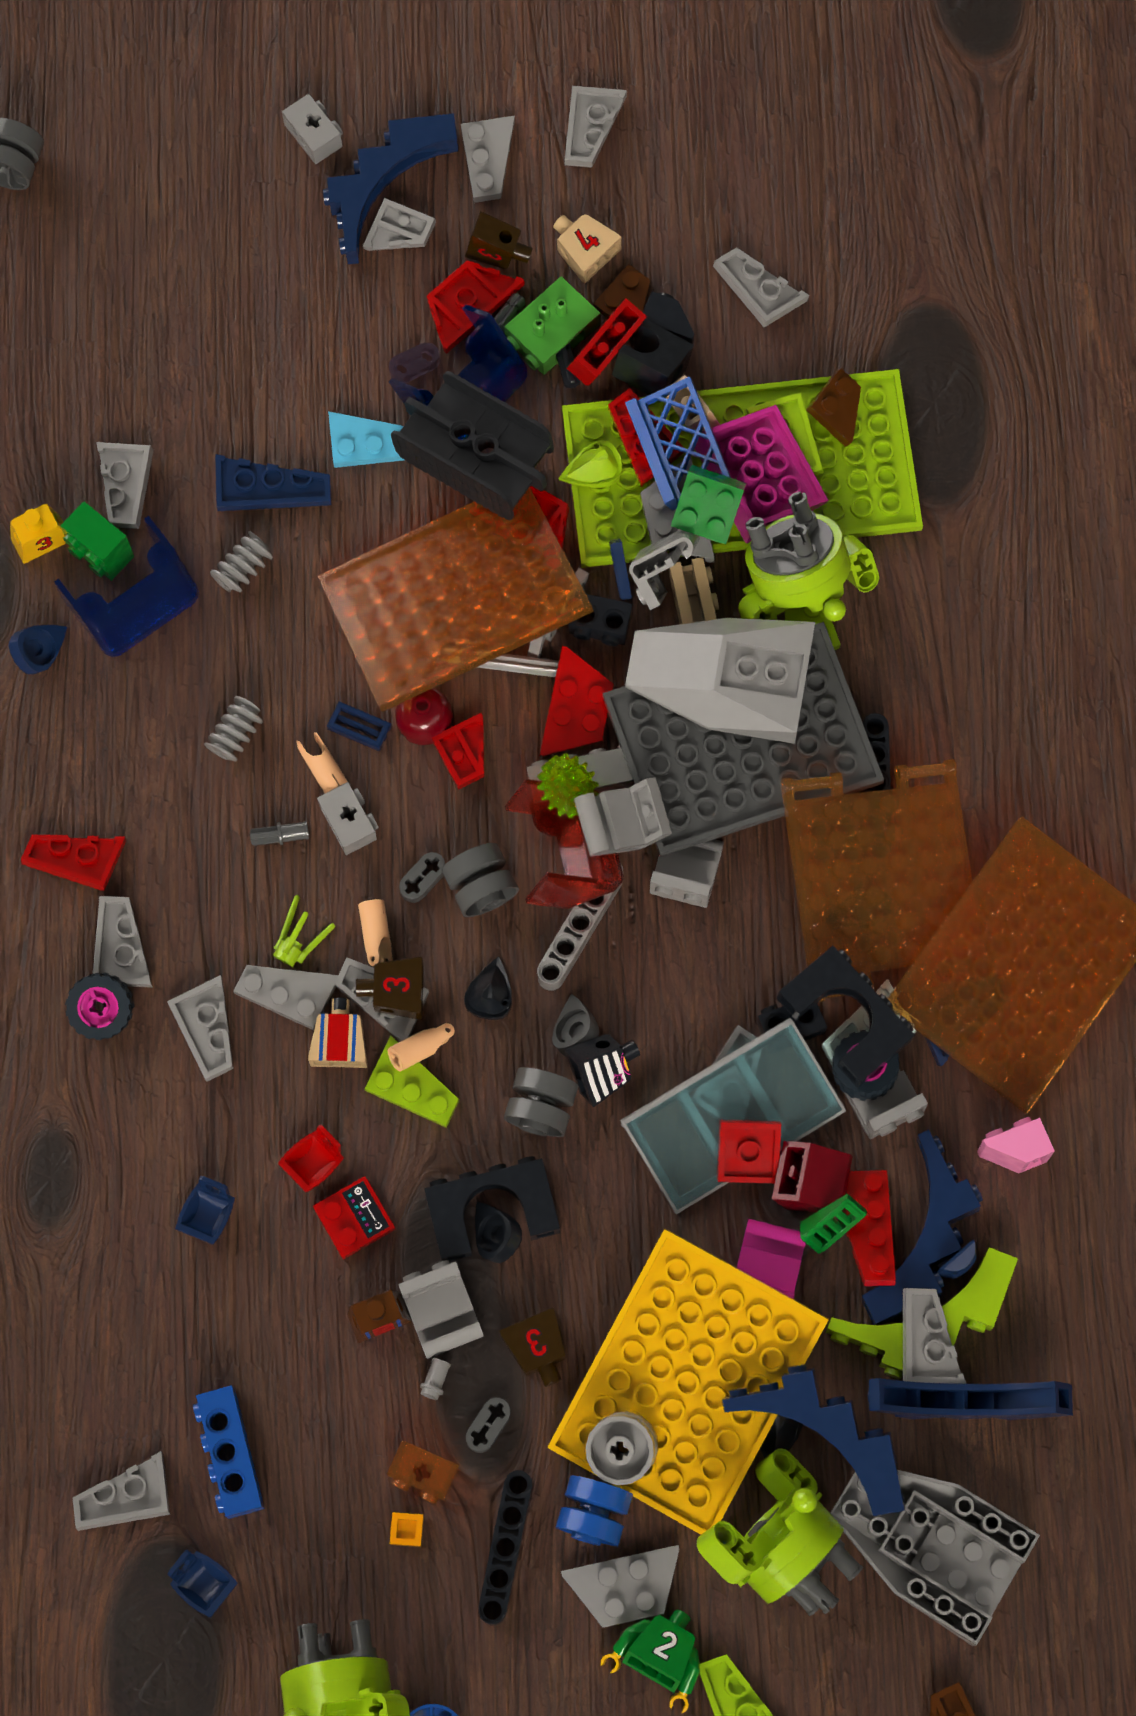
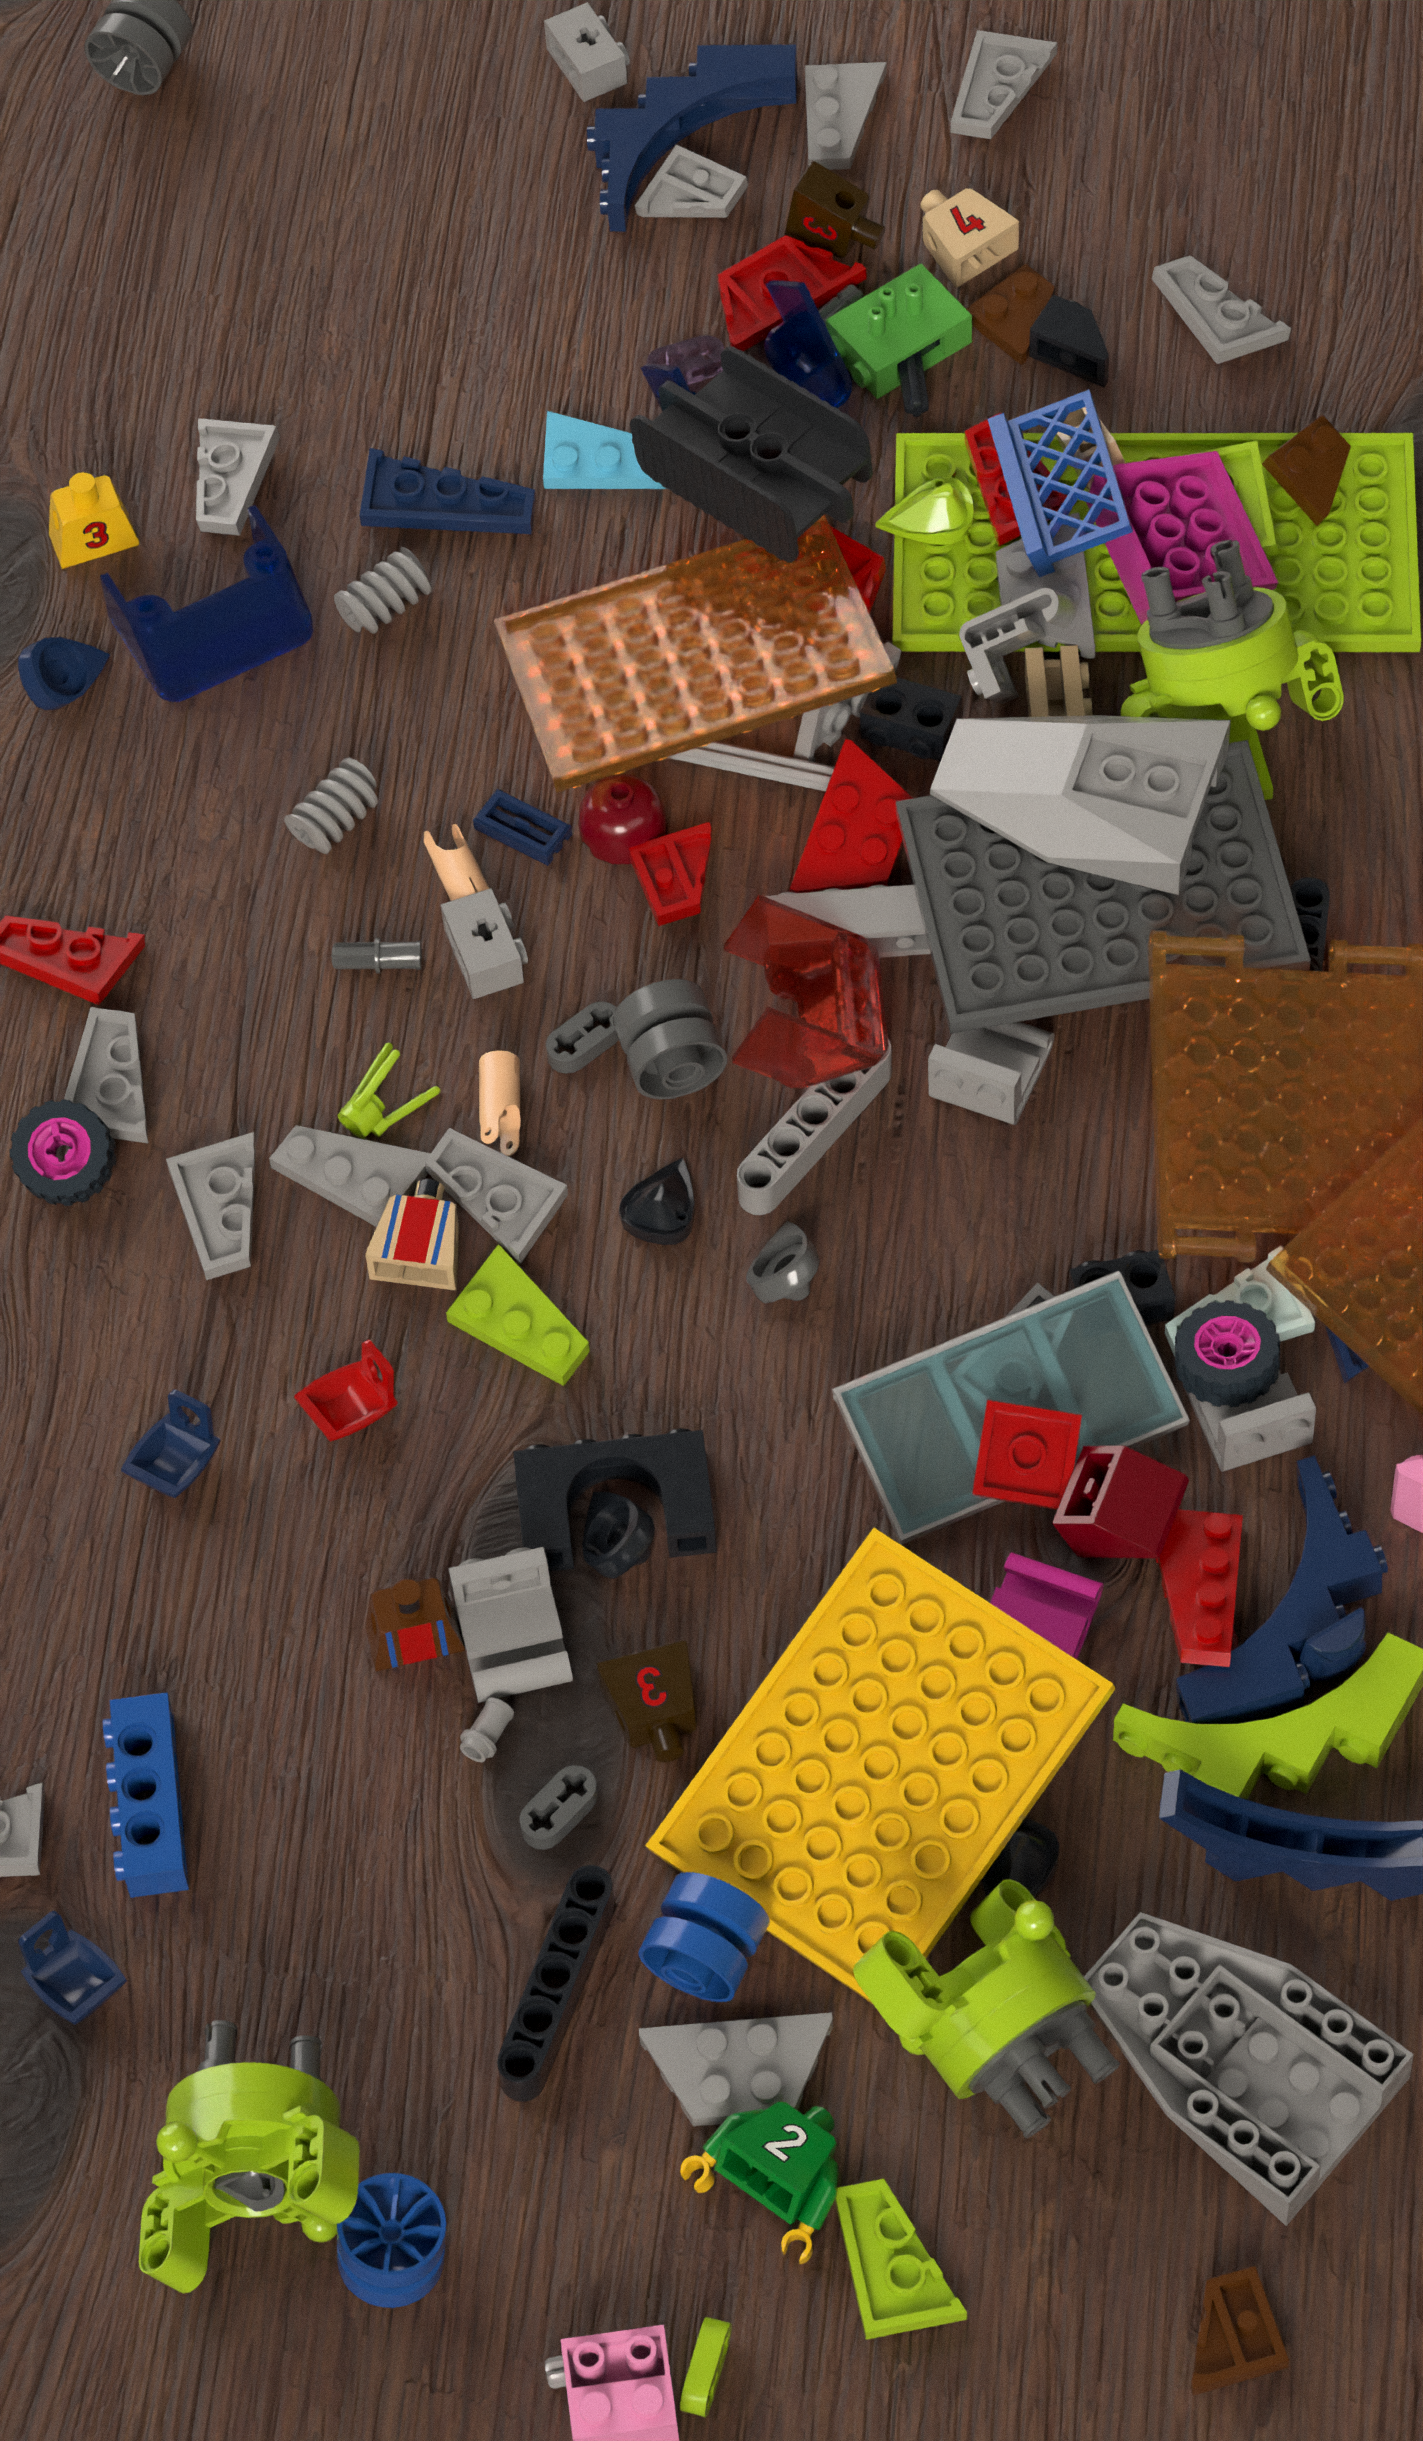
camera: 10 degrees right, 15 degrees down
green brick [60,501,134,581] -> none
red plate [313,1176,396,1260] -> none
dark brown torso [356,957,424,1020] -> none
light nougat piece [387,1023,455,1072] -> none
clear orange brick [387,1440,460,1504] -> none
light orange plate [390,1512,424,1547] -> none
dark grey wheel [504,1067,579,1137] -> none
clear neon green gear [537,753,599,819] -> none
black torso [565,1034,640,1107] -> none
red piece [566,298,647,386] -> none
light grey piece [574,777,672,857] -> none
light grey wheel [585,1411,658,1485] -> none
dark blue tile [609,538,632,600] -> none
black piece [612,319,694,402] -> none
green brick [671,465,747,545] -> none
dark blue arch [722,1364,905,1516] -> none
black arch [776,946,915,1088] -> none
green slope [800,1194,867,1254] -> none
light grey wing [903,1288,966,1384] -> none

